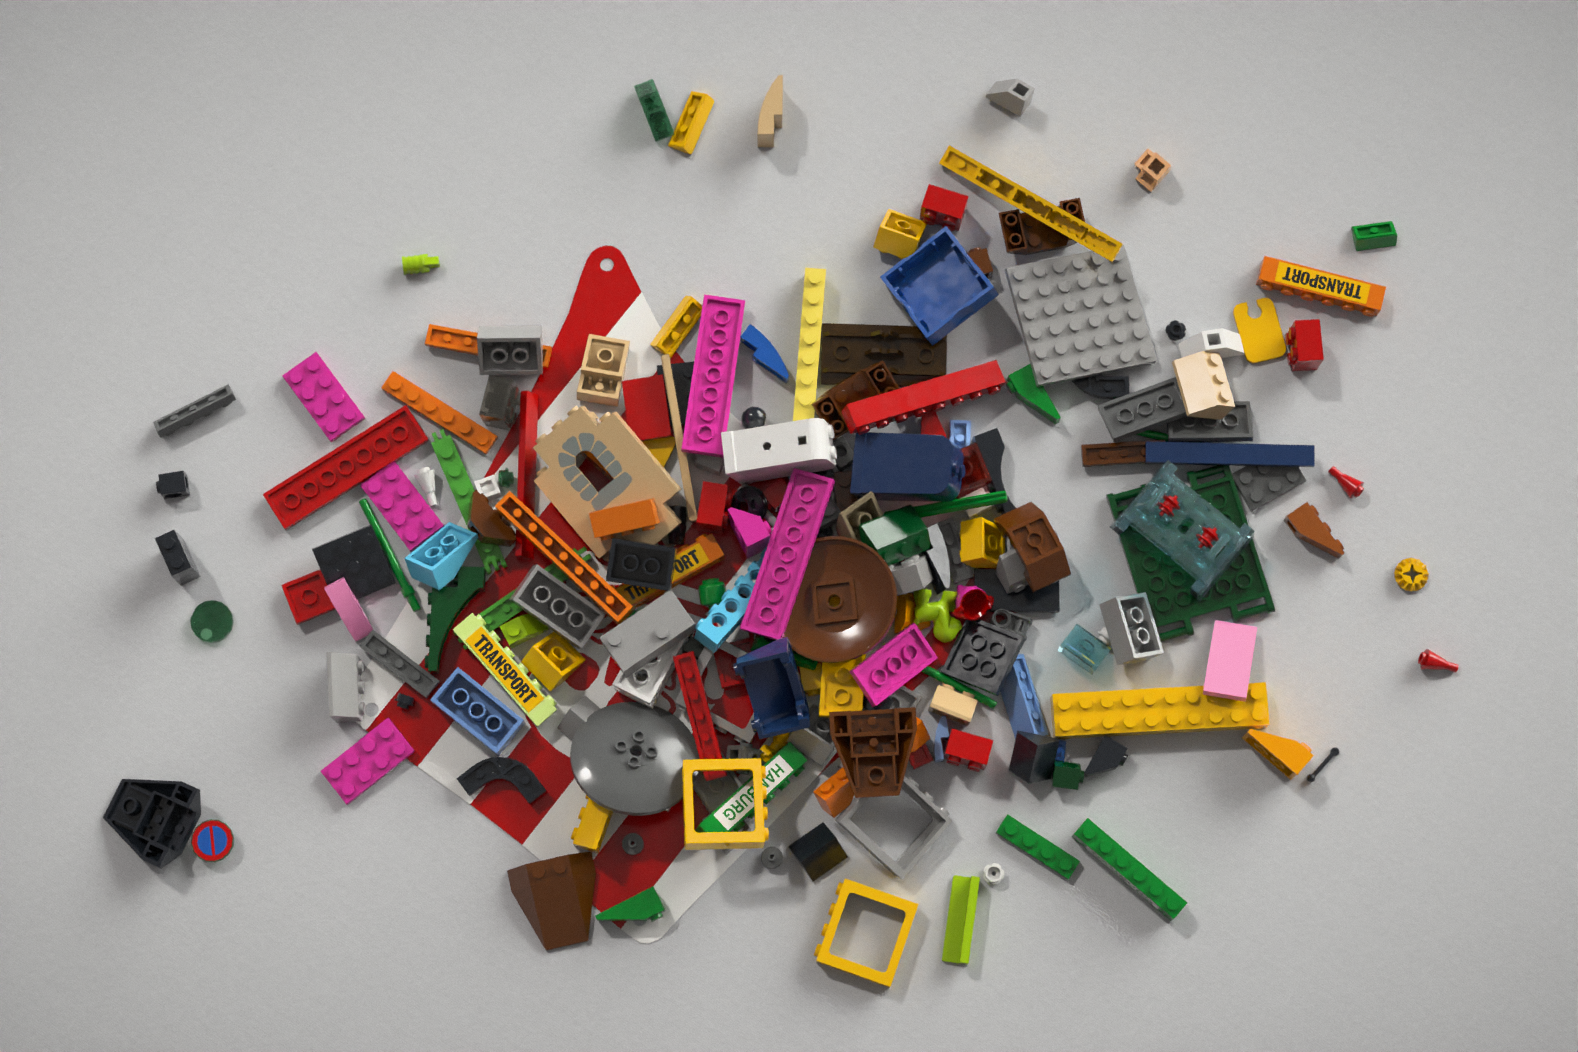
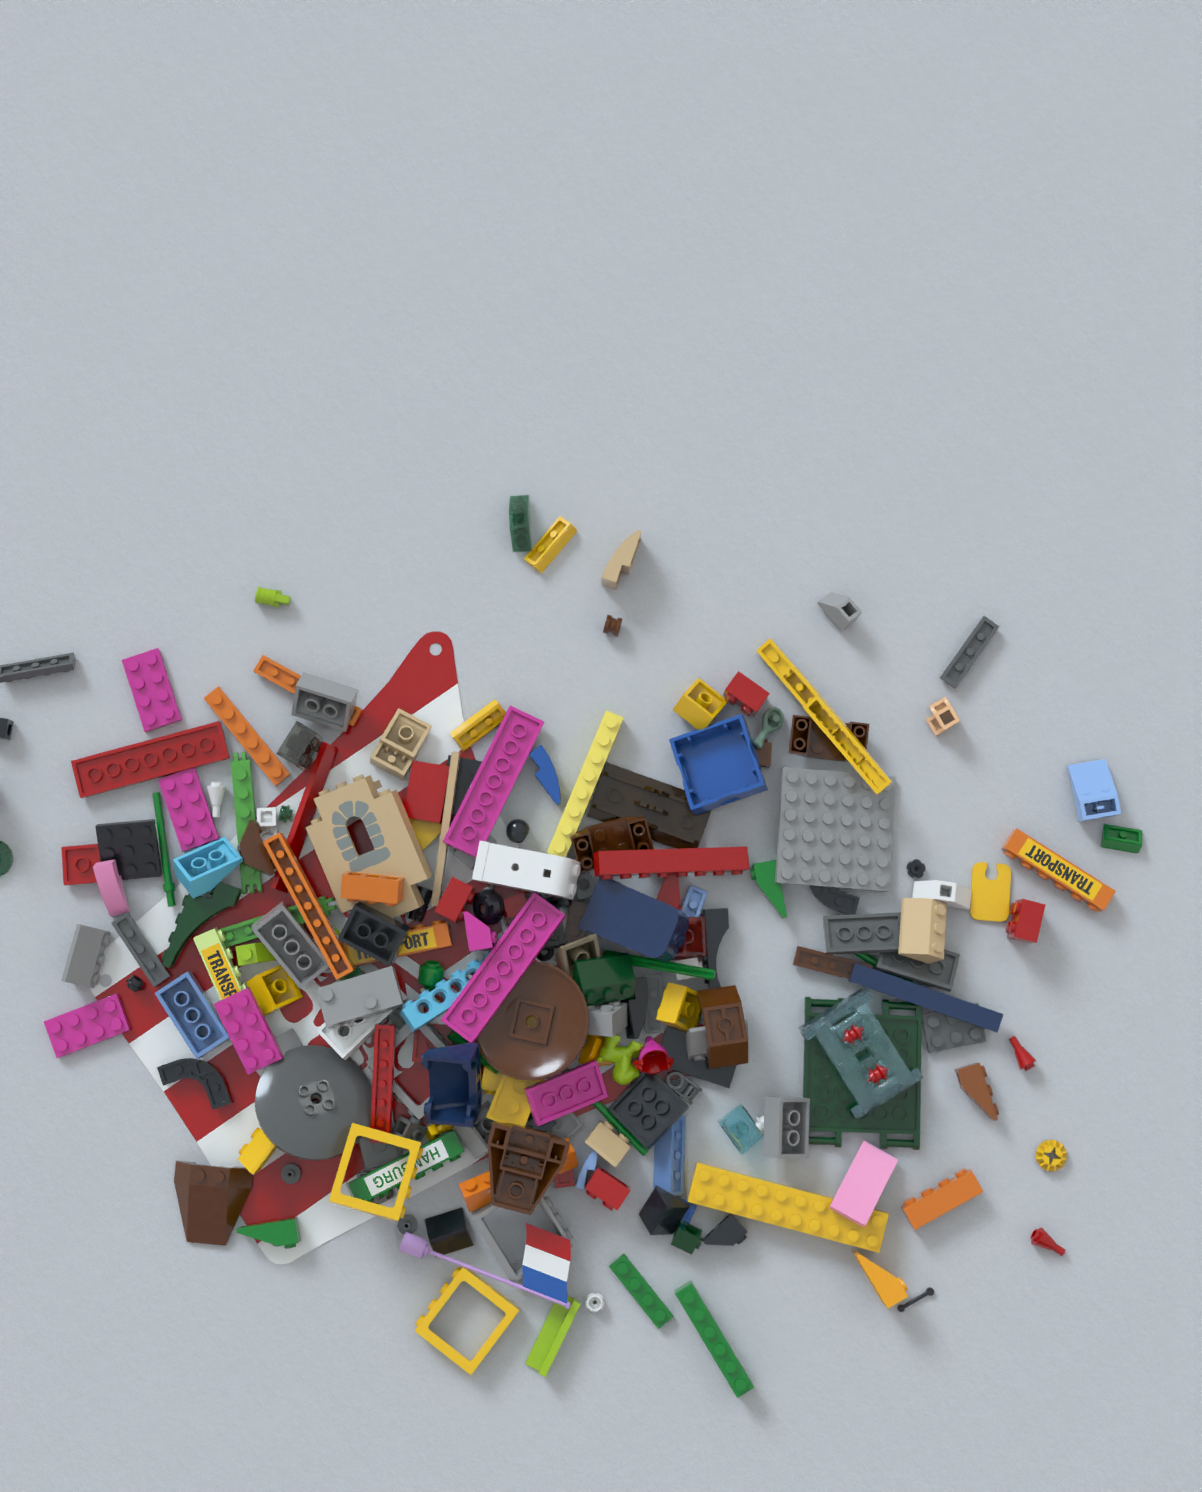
camera: 20 degrees right, 5 degrees up
none -> dark pink plate [213,987,284,1074]
none -> flag [399,1222,571,1309]
none -> reddish brown wheel [603,615,623,637]
none -> sand green piece [753,707,784,749]
none -> orange brick [901,1168,983,1230]
none -> dark grey plate [940,616,1000,689]
none -> light blue slope [1067,759,1121,822]

